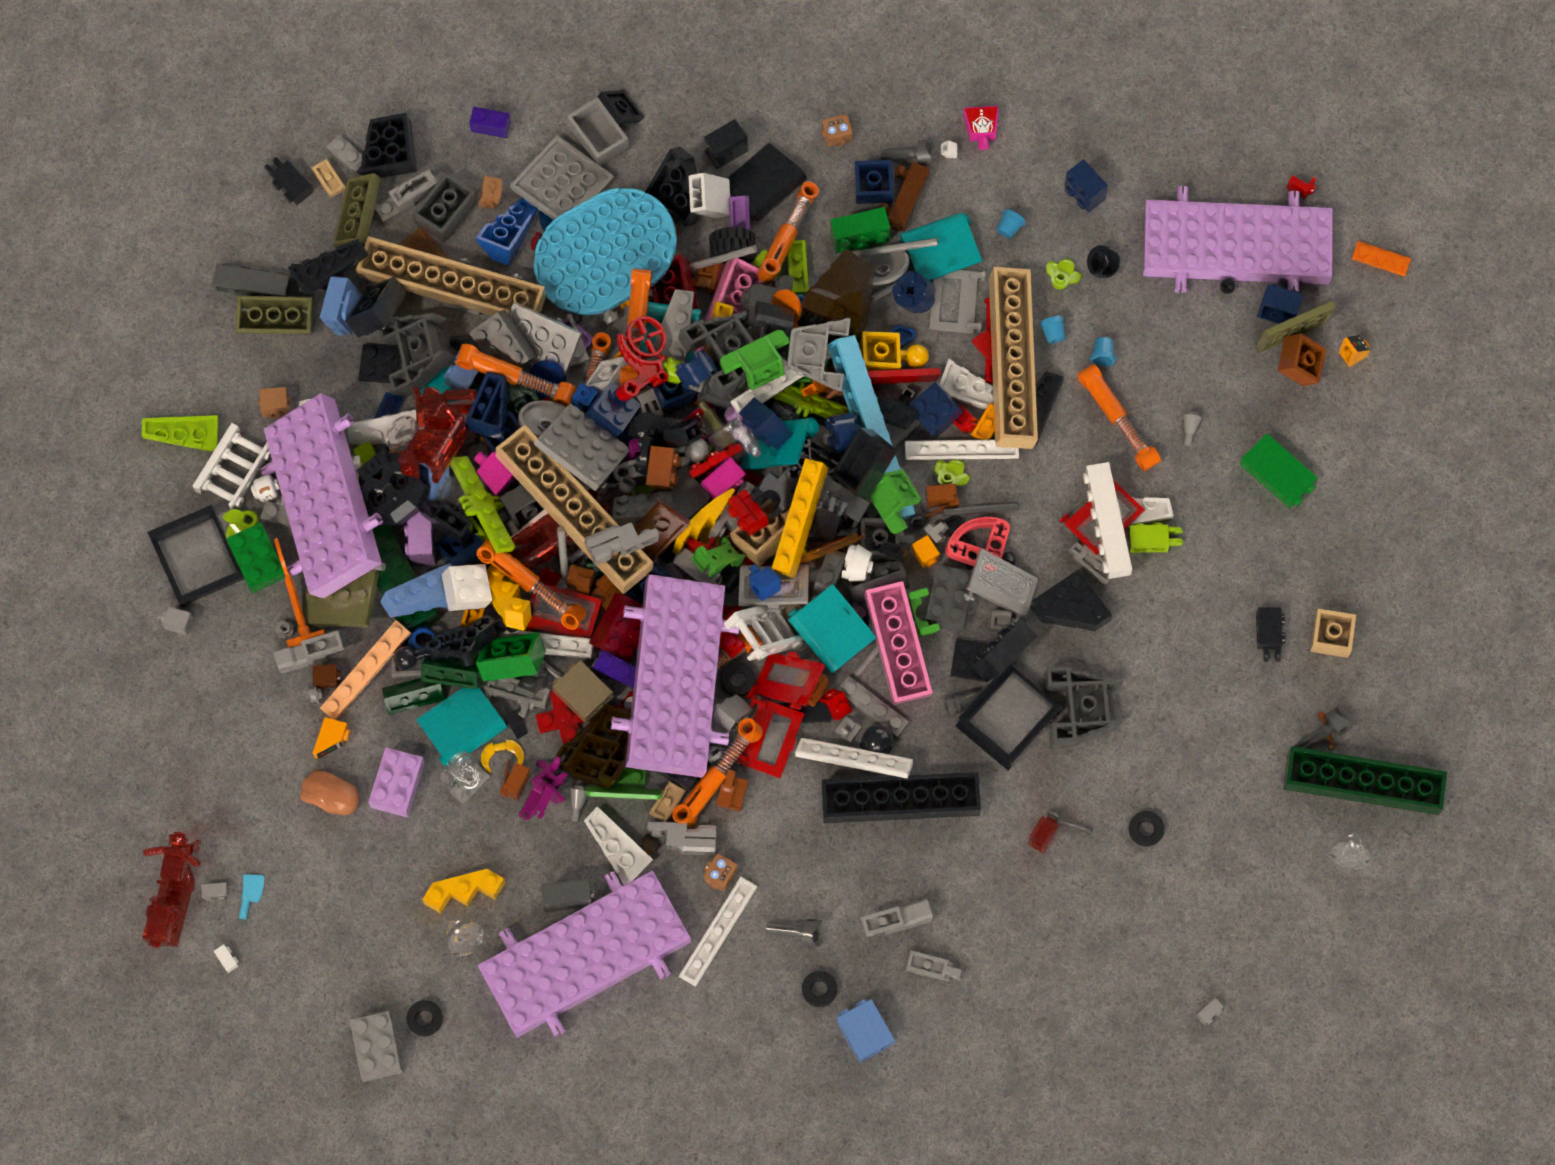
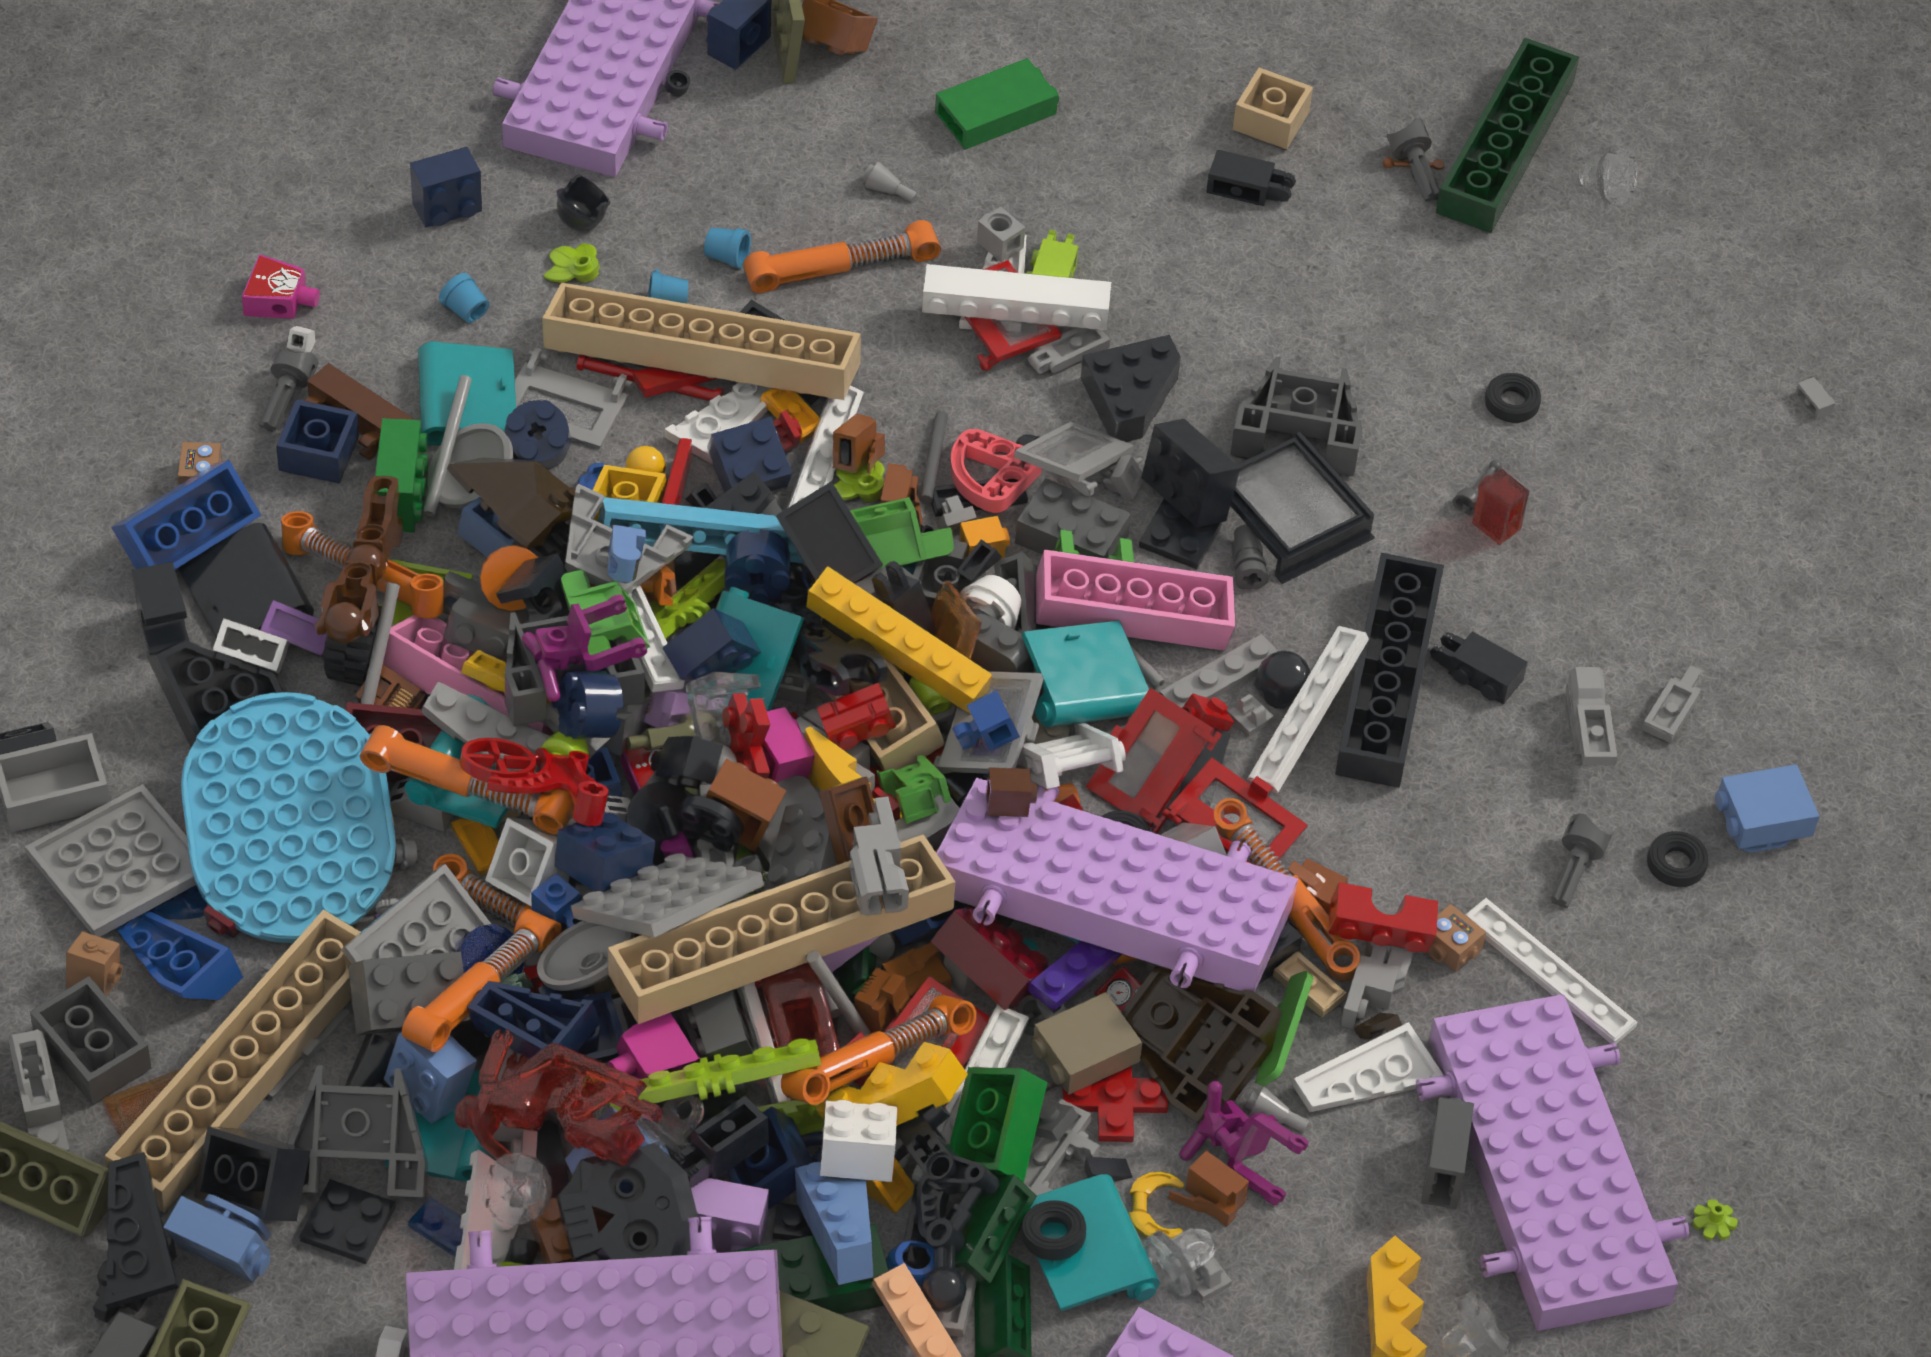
camera: 80 degrees left, 20 degrees down
none -> blue brick [111,460,262,569]
none -> reddish brown piece [315,476,403,644]
none -> magenta piece [522,594,647,702]
none -> medium blue leg [607,525,646,583]
none -> dark orange piece [833,414,885,475]
none -> light grey brick [977,207,1025,262]
none -> reddish brown brick [986,767,1037,817]
none -> black tyre [1022,1200,1086,1261]
none -> red arch [1328,882,1438,953]
none -> black hinge [1429,631,1528,704]
none -> lime plant [1692,1199,1738,1240]

